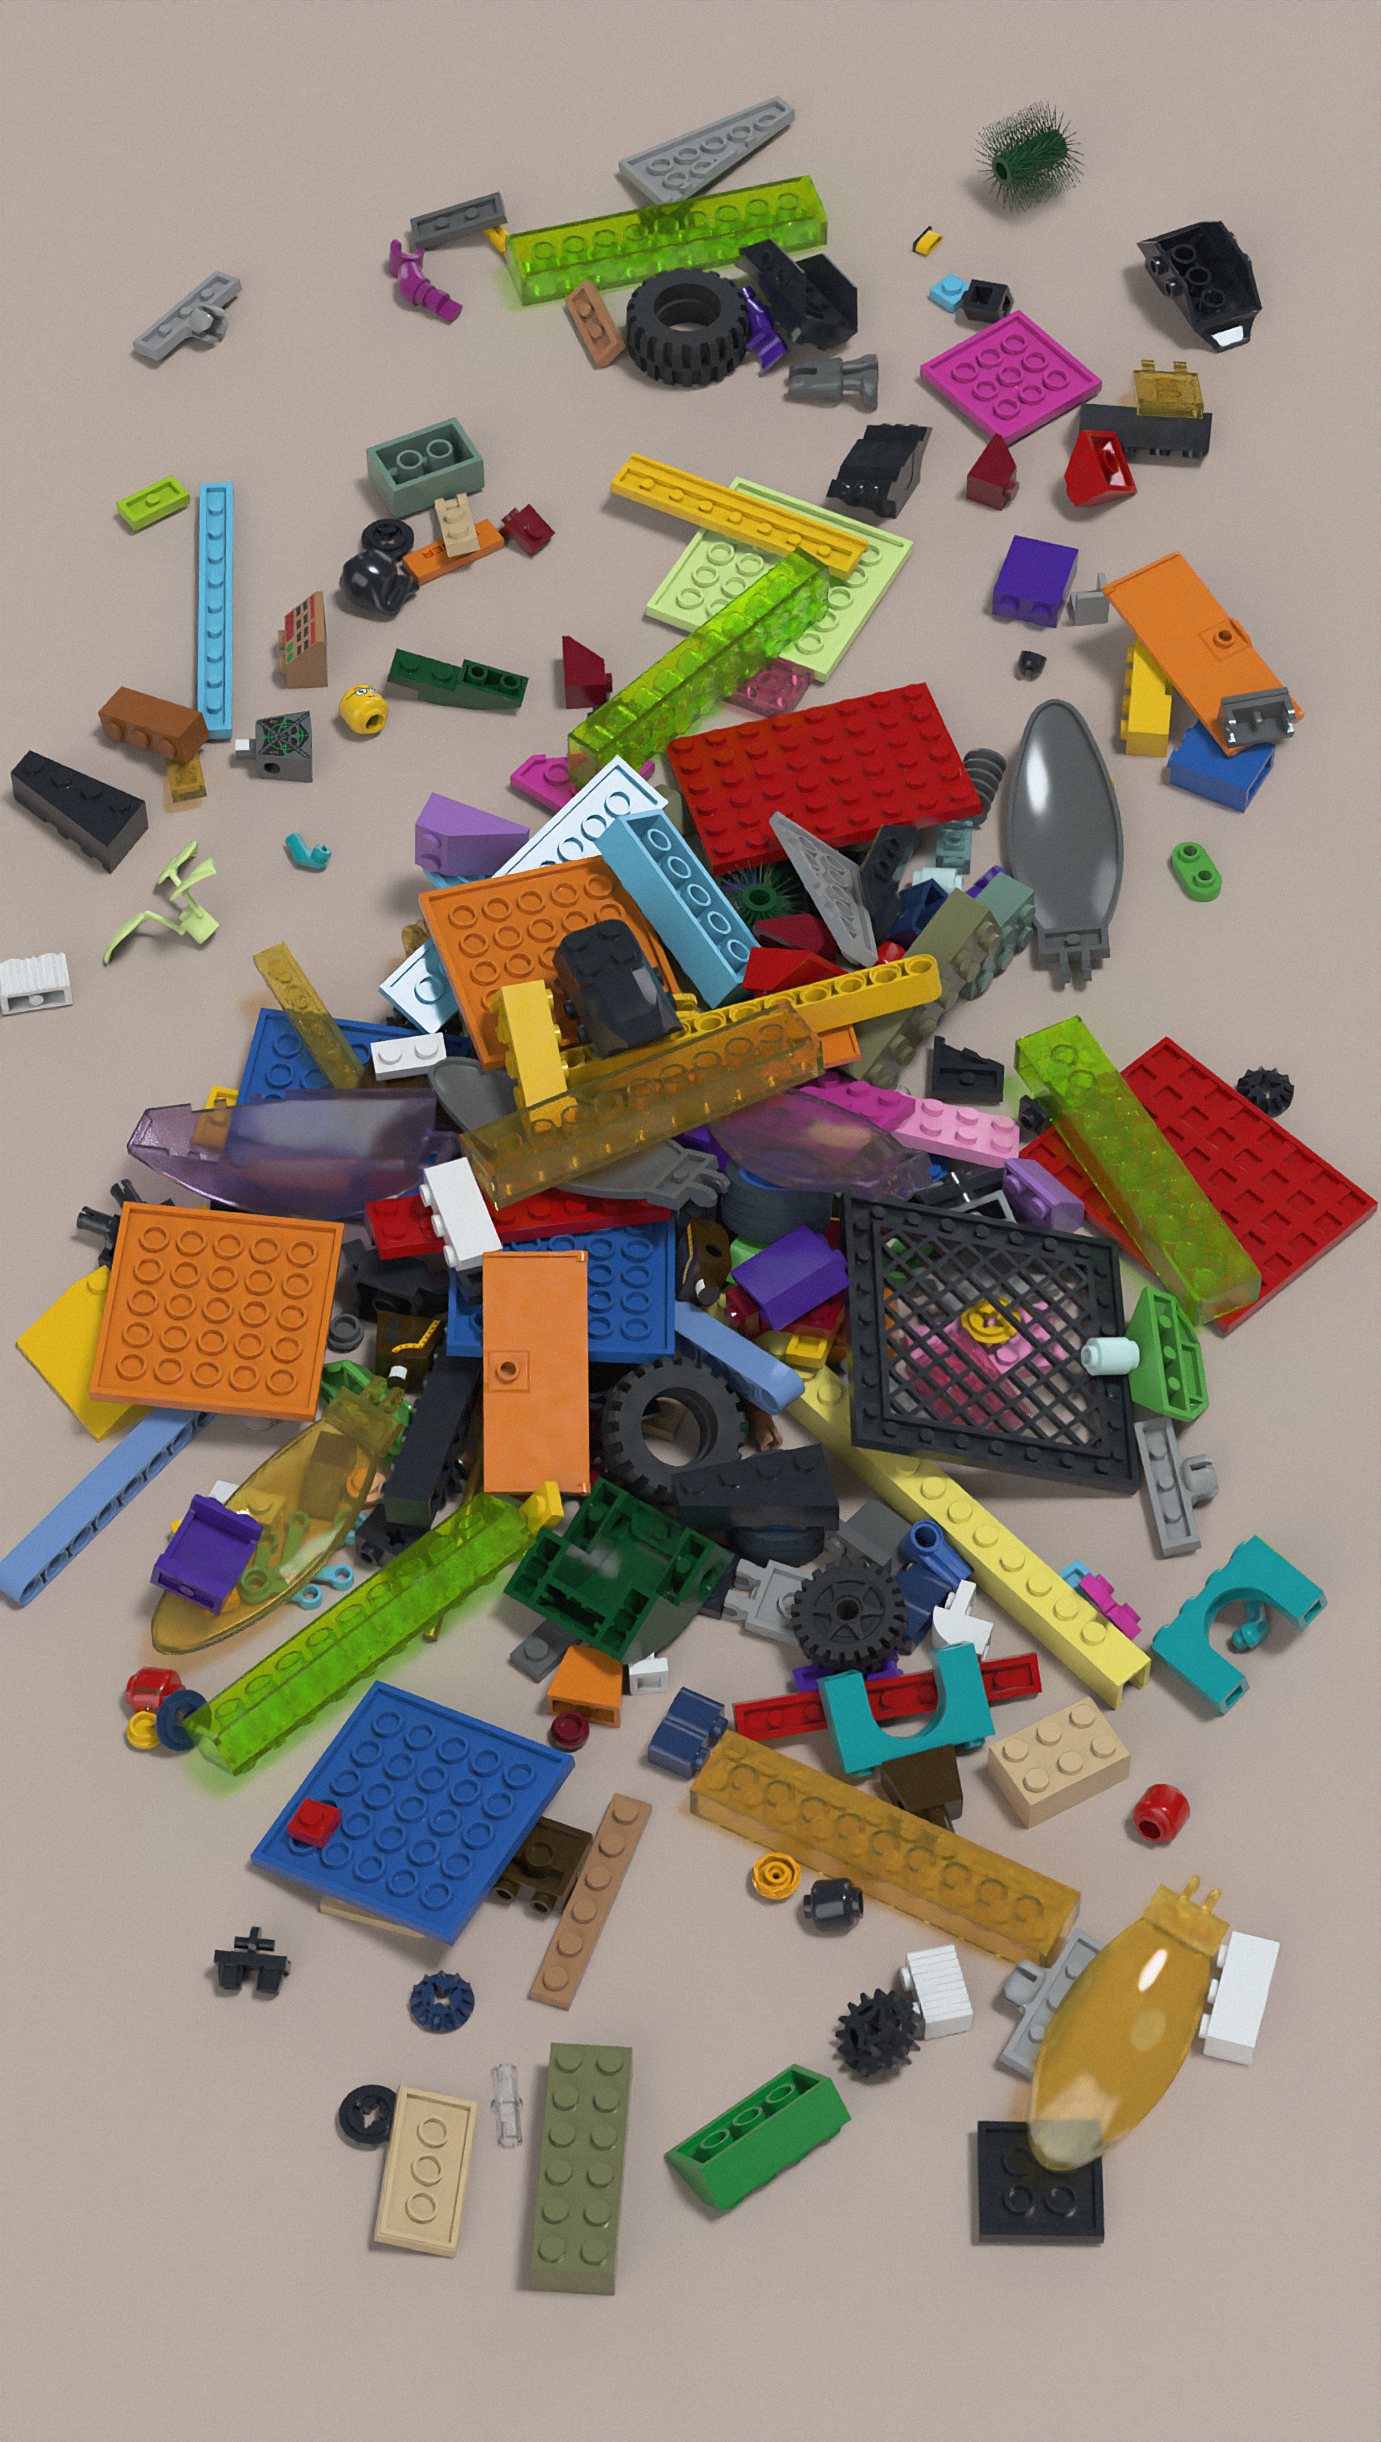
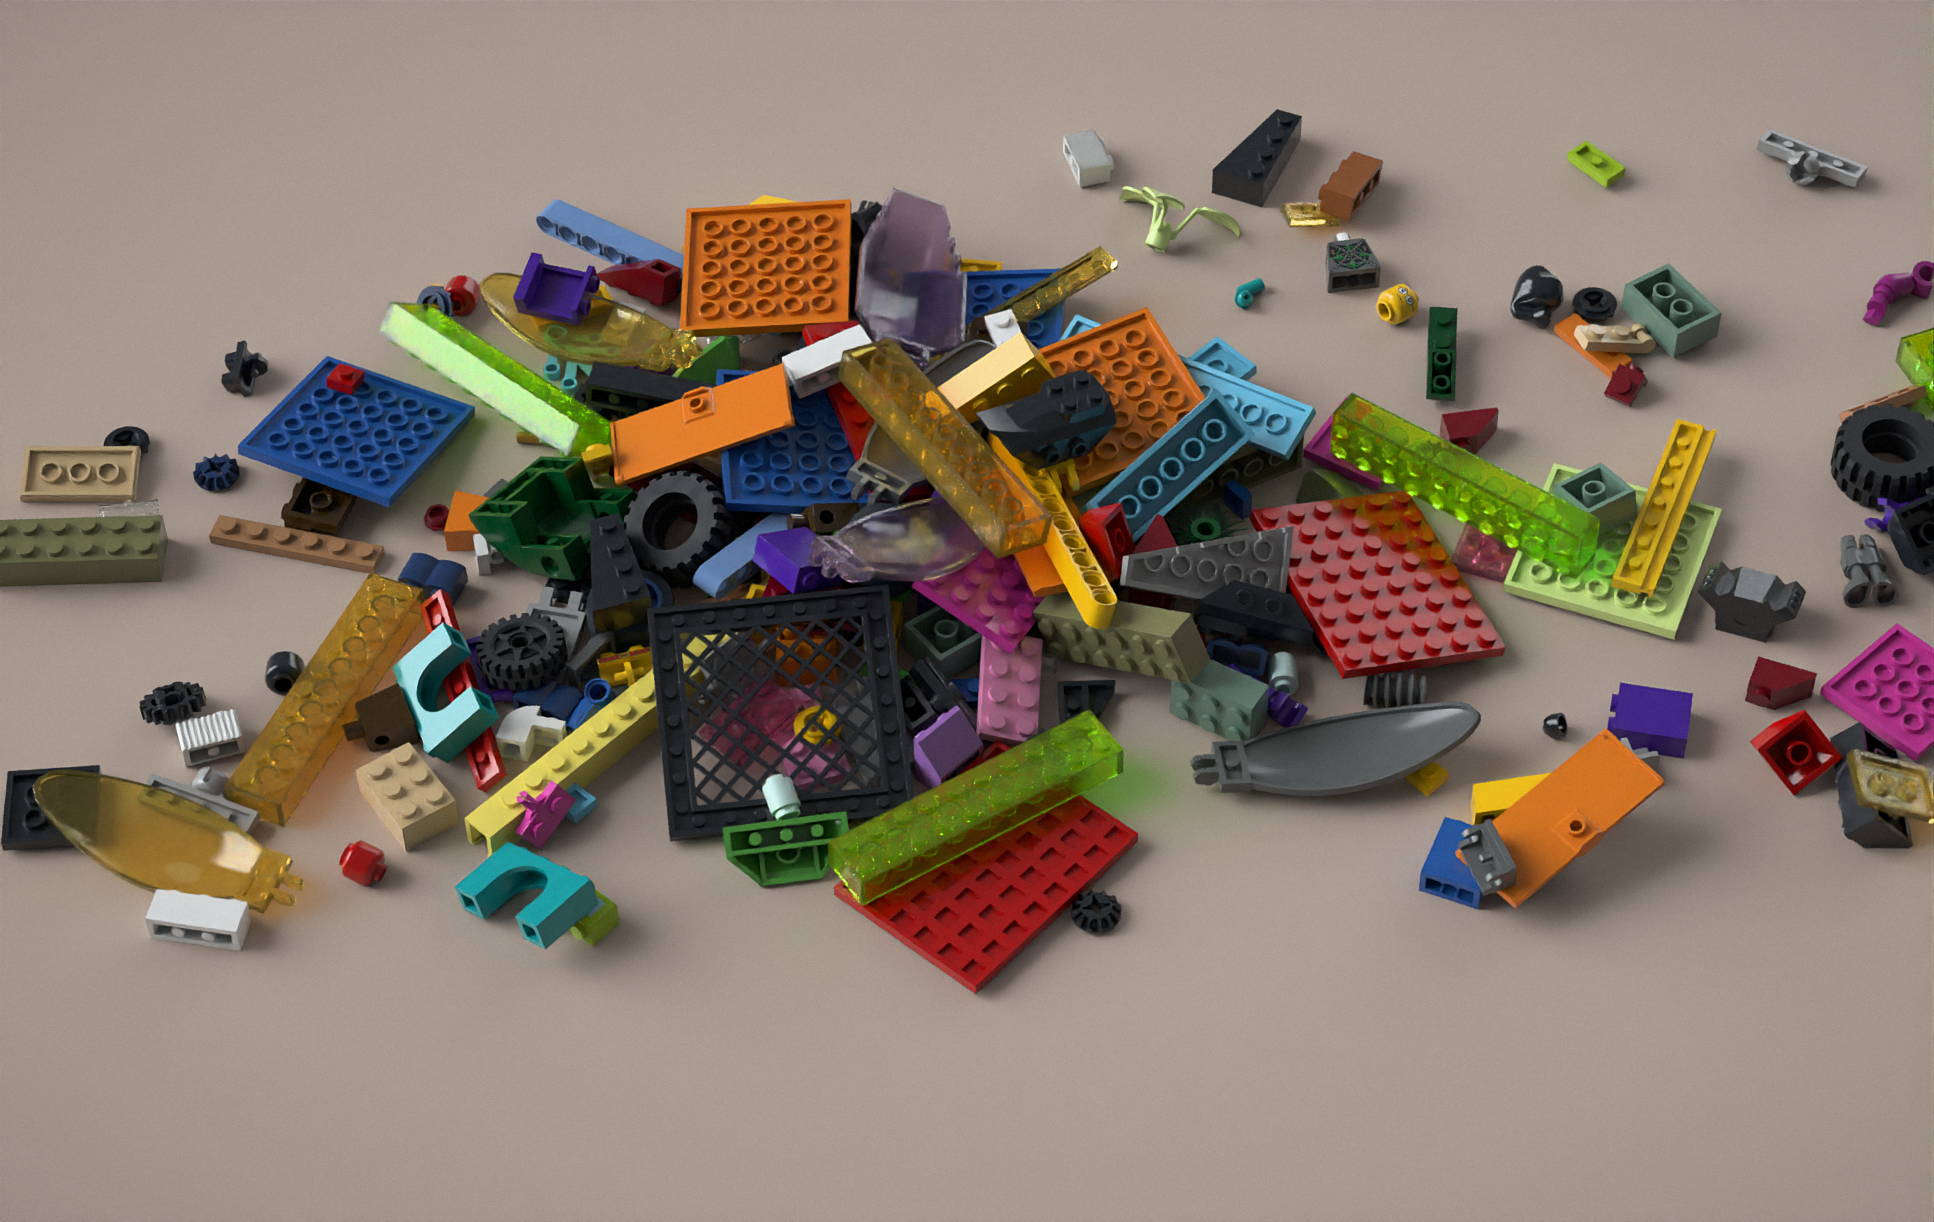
camera: 85 degrees right, 5 degrees down
medium azure plate [198,482,234,739] -> none
medium nougat slope [278,591,328,689] -> none
medium lavender slope [415,792,530,876] -> none
green slope [665,2064,852,2211] -> none
light orange plate [751,1852,801,1900] -> none
clear light blue brick [935,820,973,875] -> none
light grey plate [1134,1416,1219,1557] -> none
bright green plate [1171,842,1222,902] -> none
none -> dark red slope [597,259,681,306]
none -> yellow hips [597,645,653,687]
none -> sand green brick [1553,463,1637,541]

